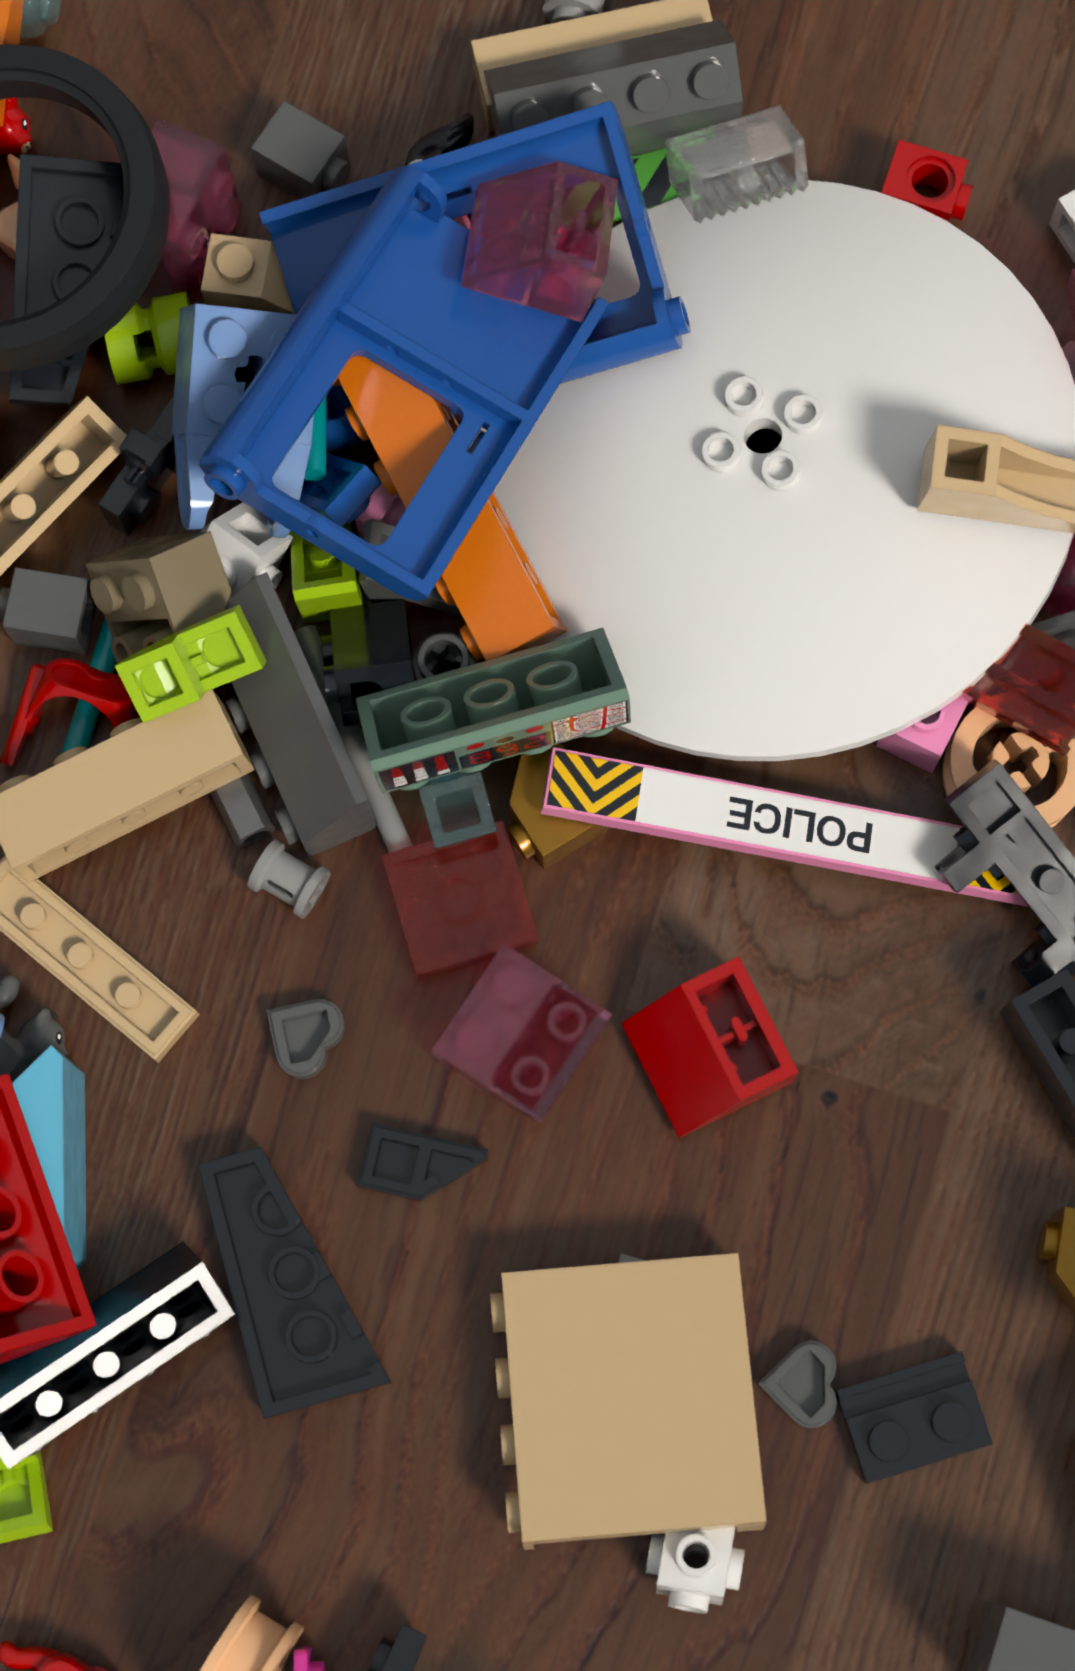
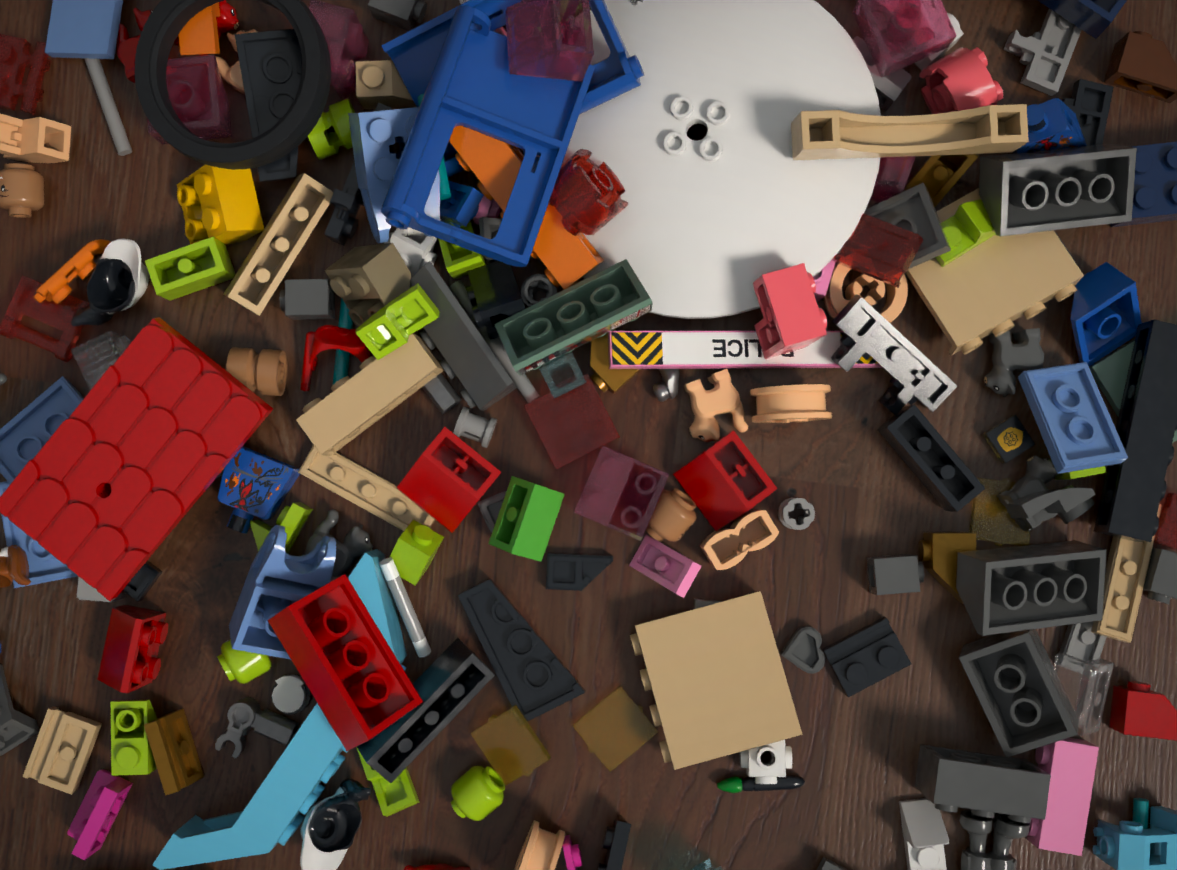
camera: 15 degrees left, 10 degrees up
none -> light grey bar [379,557,431,657]
none -> lime brick [390,519,444,586]
none -> red slope [396,427,501,533]
none -> lime head [451,766,505,821]
none -> clear yellow piece [471,705,551,786]
none -> bright green brick [488,476,565,562]
none -> clear red brick [548,149,628,236]
none -> clear yellow piece [573,686,658,772]
none -> bright pink slope [629,535,701,598]
none -> medium nougat head [644,488,696,542]
none -> flat silver arm [653,369,679,402]
none -> light nougat animal [684,369,748,442]
none -> light nougat brick [700,509,779,570]
none -> black piece [717,775,805,793]
none -> light nougat wheel [750,384,832,423]
none -> coral brick [753,263,827,359]
none -> light grey bush [778,497,815,530]
none -> dark grey brick [866,554,924,595]

